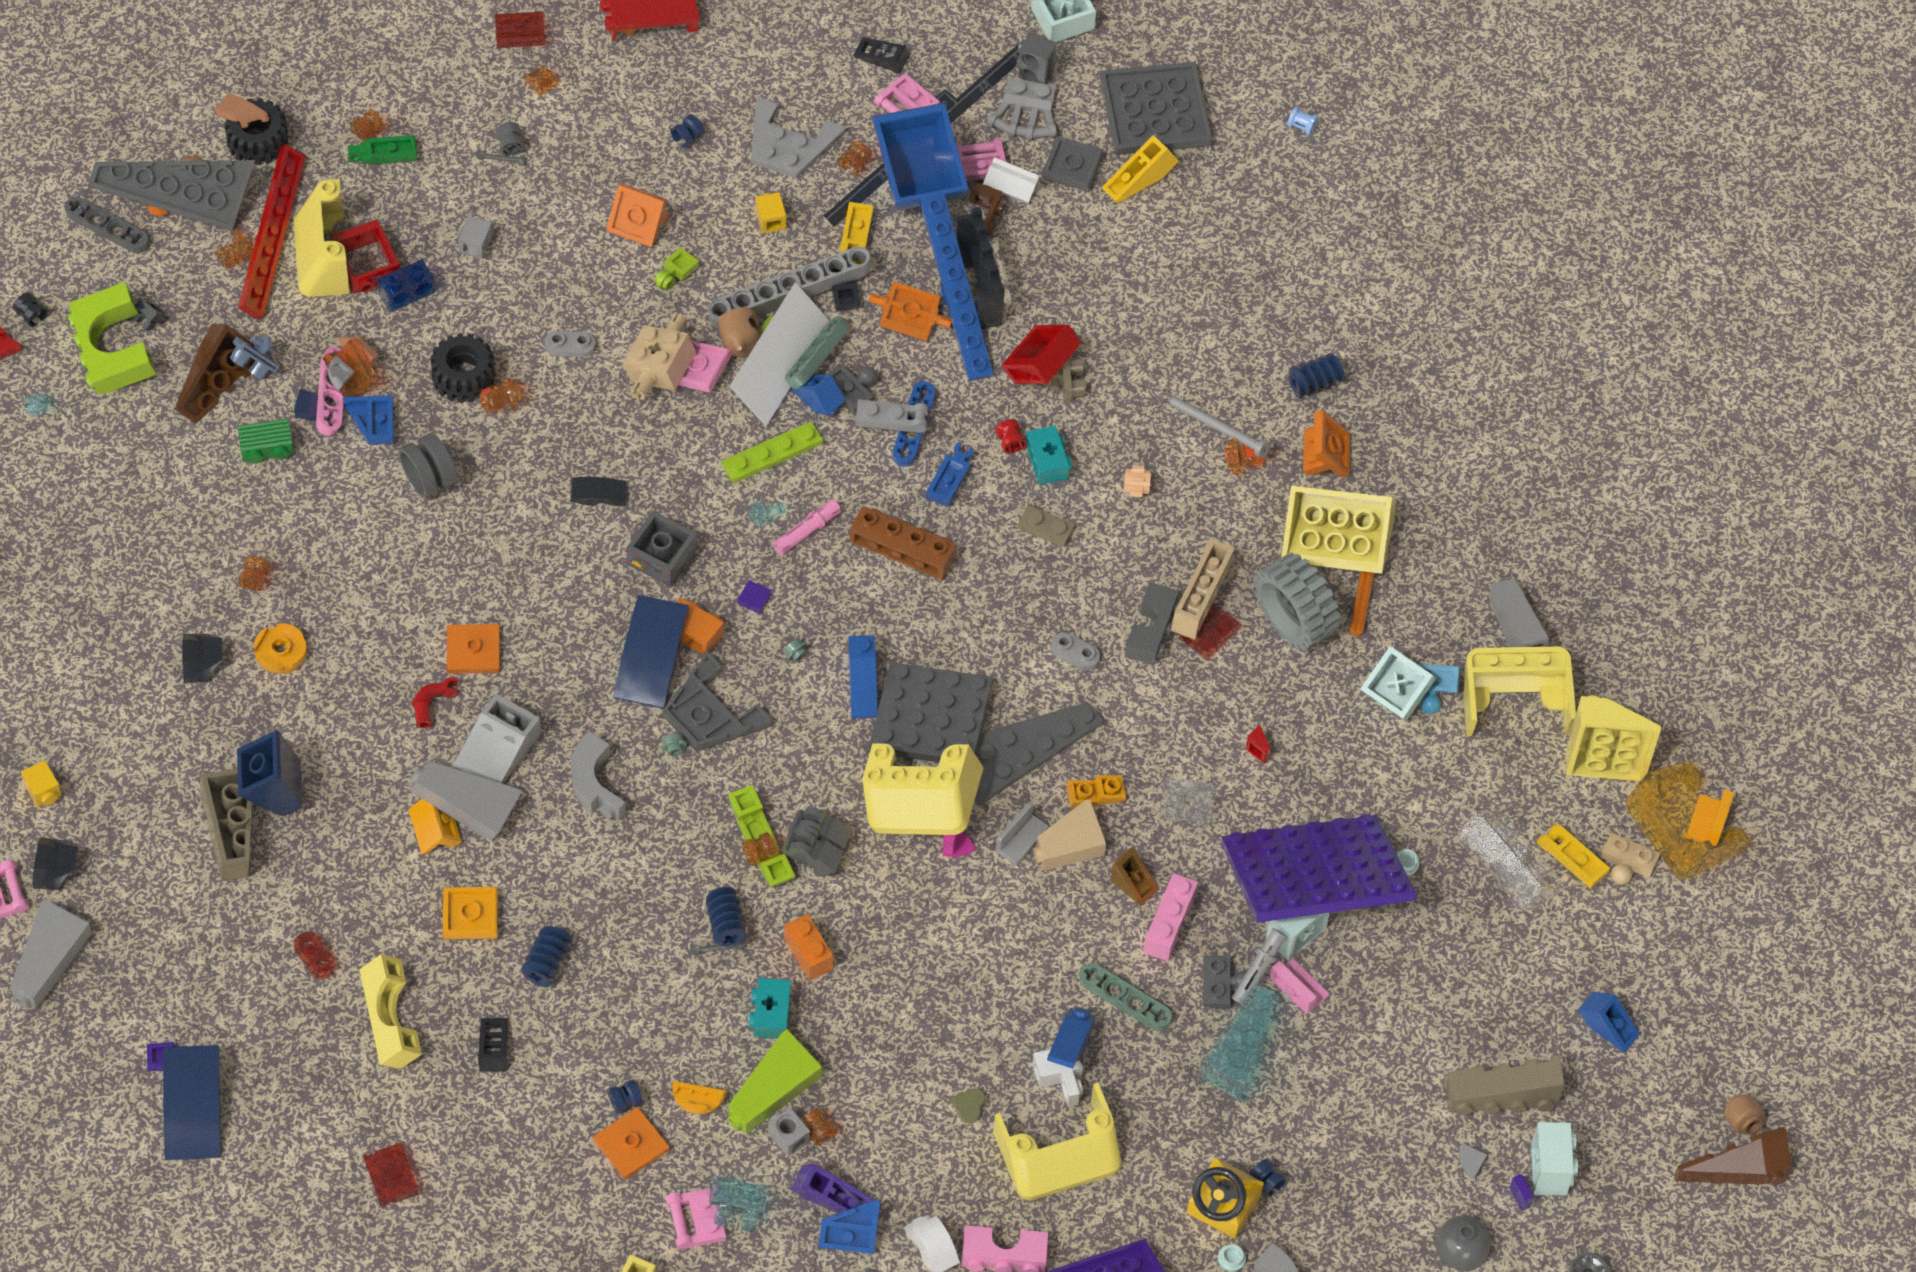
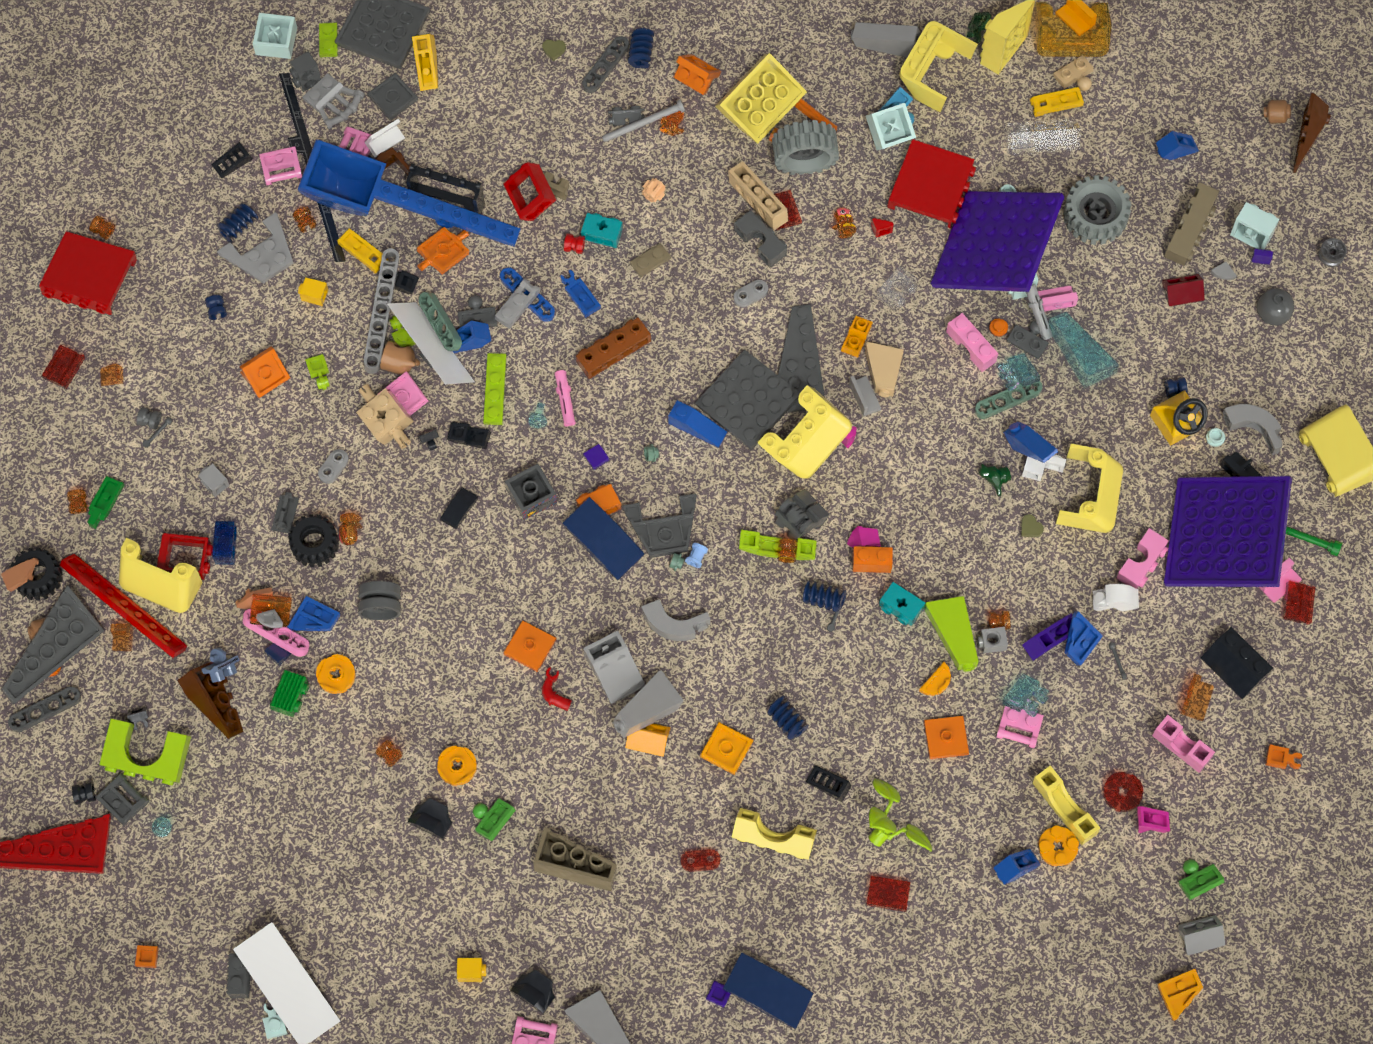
camera: 55 degrees left, 10 degrees up
dark blue slope [237,730,302,816] -> none
dark blue wheel [607,1079,643,1114] -> none
pearl gold slope [1110,847,1159,906] -> none
none -> dark grey plate [96,774,150,826]
none -> dark blue piece [217,203,258,243]
none -> dark grey hinge [271,492,299,534]
none -> light orange plate [316,654,356,694]
none -> lime plate [319,23,338,57]
none -> black tile [418,430,439,451]
none -> black slope [447,422,491,449]
none -> bright green plate [473,798,516,842]
none -> olive tile [542,40,566,61]
none -> dark grey beam [582,36,629,93]
none -> dark grey hinge [608,106,645,126]
none -> light blue bush [685,543,708,568]
none -> clear orange animal [832,207,856,239]
none -> dark pink tile [847,526,881,548]
none -> lime plant [868,778,932,852]
none -> red panel [888,139,976,228]
none -> dark green animal [979,464,1011,497]
none -> orange plate [989,319,1008,337]
none -> clear light blue plate [997,353,1040,391]
none -> light grey wheel [1063,175,1131,245]
none -> dark red panel [1162,274,1205,306]

